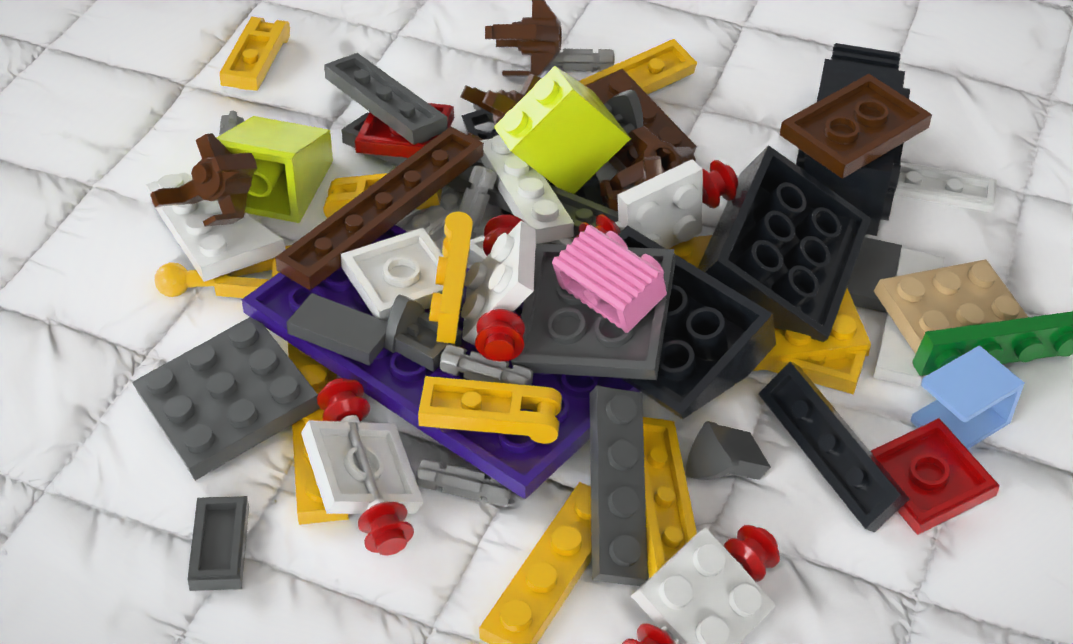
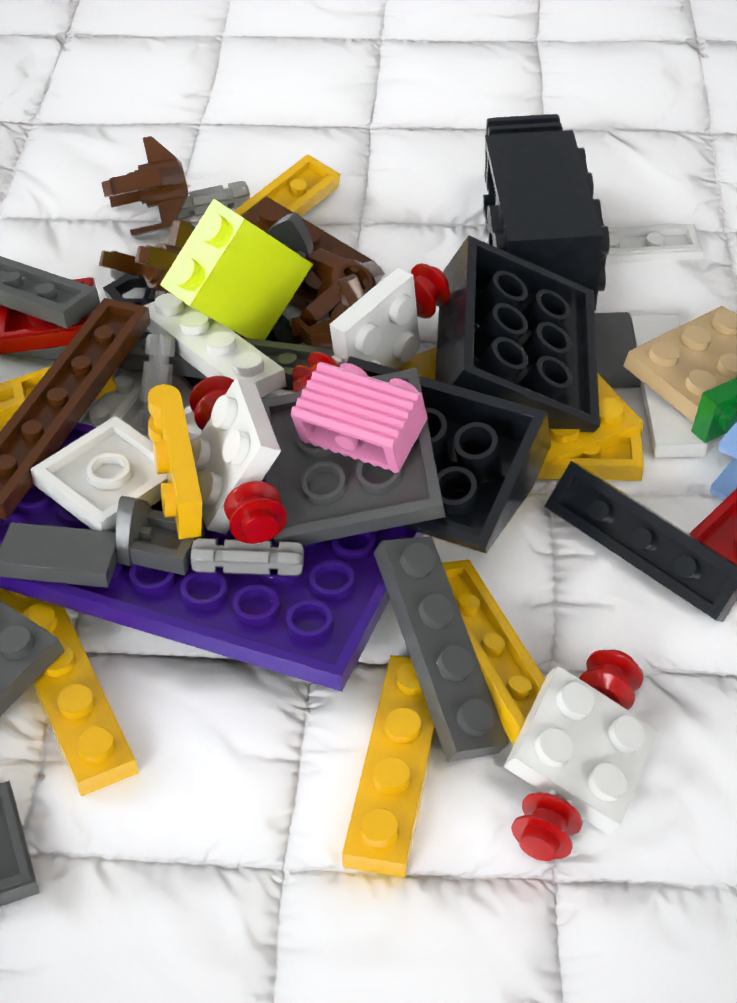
camera: 15 degrees left, 0 degrees up
white plate [301,378,424,556] -> none
light grey axle [416,458,512,506] -> none
yellow plate [418,376,562,444] -> none
dark grey tile [685,421,771,480] -> none
reddish brown plate [780,74,932,179] -> none

